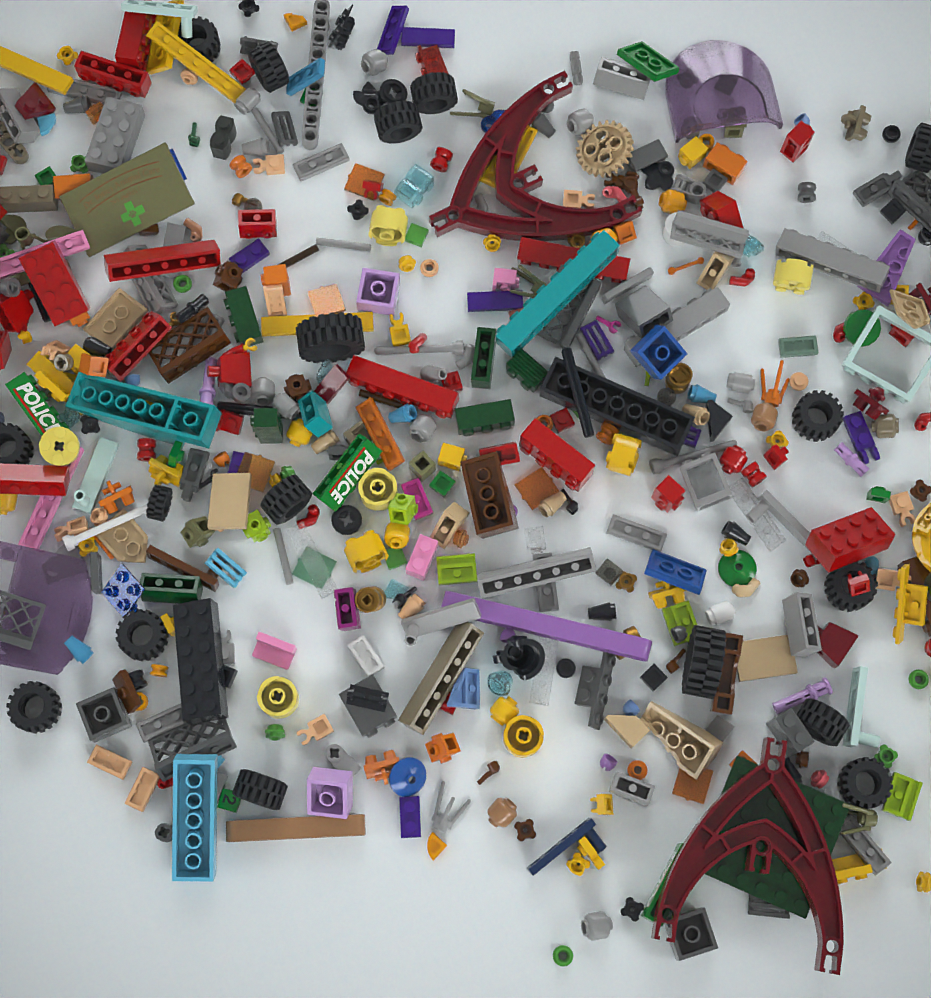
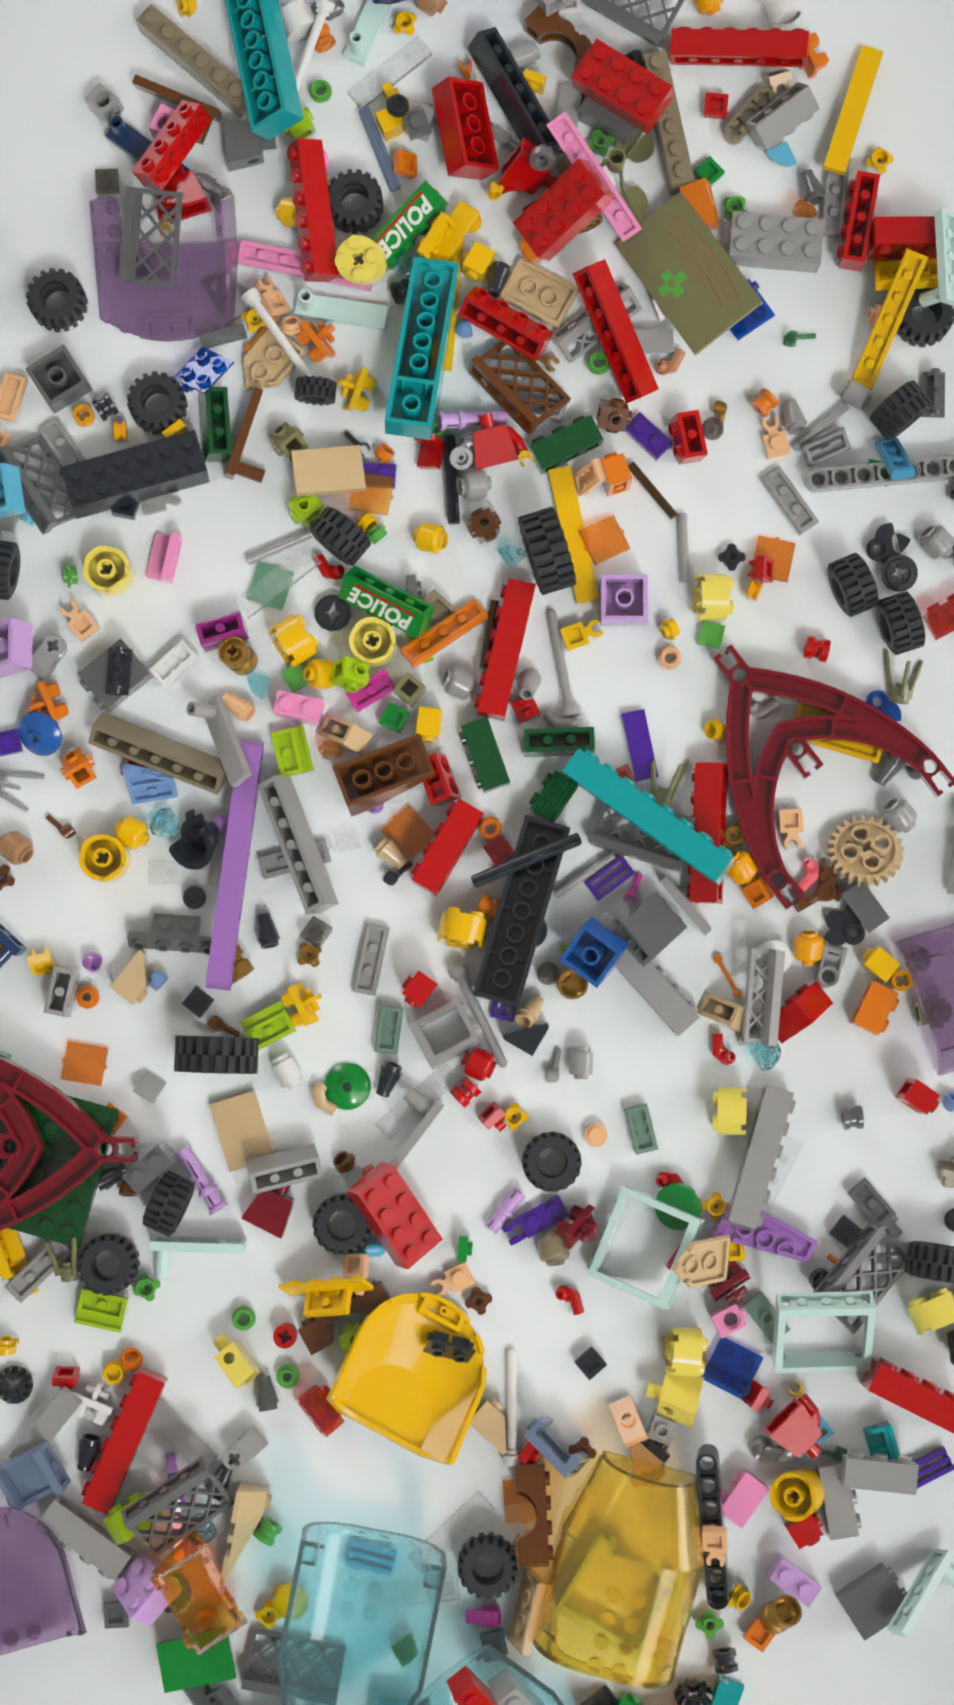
camera: 85 degrees right, 10 degrees up
dark red wing [15,82,56,120] -> none
light nougat plate [40,340,71,360] -> none
dark tan bush [54,354,74,371] -> none
dark azure cone [64,635,94,664] -> none
orange panel [79,353,109,377] -> none
reddish brown plate [112,669,142,714] -> none
red wheel [137,438,157,462] -> none
green plate [168,441,185,468] -> none
black axle [175,294,209,323] -> none
dark grey hinge [179,448,210,502] -> none
medium azure tile [204,548,247,588] -> none
pearl dark grey brick [210,115,237,160] -> none
red tile [229,59,255,85] -> none
dark green brick [250,408,283,444] -> none
light grey brick [272,393,300,420] -> none
teal brick [298,390,333,438] -> none
tan cone [311,429,340,454] -> none
tile [314,364,350,404] -> none
dark azure cone [388,404,417,423] -> none
black hand [392,586,417,609] -> none
clear light blue brick [394,164,434,208] -> none
red arm [408,333,427,354] -> none
bright pink brick [492,268,520,291] -> none
tan wedge [642,701,724,780] -> none
blue tile [644,549,707,595] -> none
dark grey hinge [671,626,688,643] -> none
dark azure cone [687,384,717,403] -> none
dark grey plate [702,168,728,193] -> none
reddish brown arch [710,633,743,715] -> none
yellow plate [719,539,739,557] -> none
medium nougat head [751,402,778,432] -> none
orange plant [760,360,790,407] -> none
coral plate [810,769,829,789] -> none
red tile [848,571,871,597] -> none
none -> sand green plate [374,1005,403,1055]

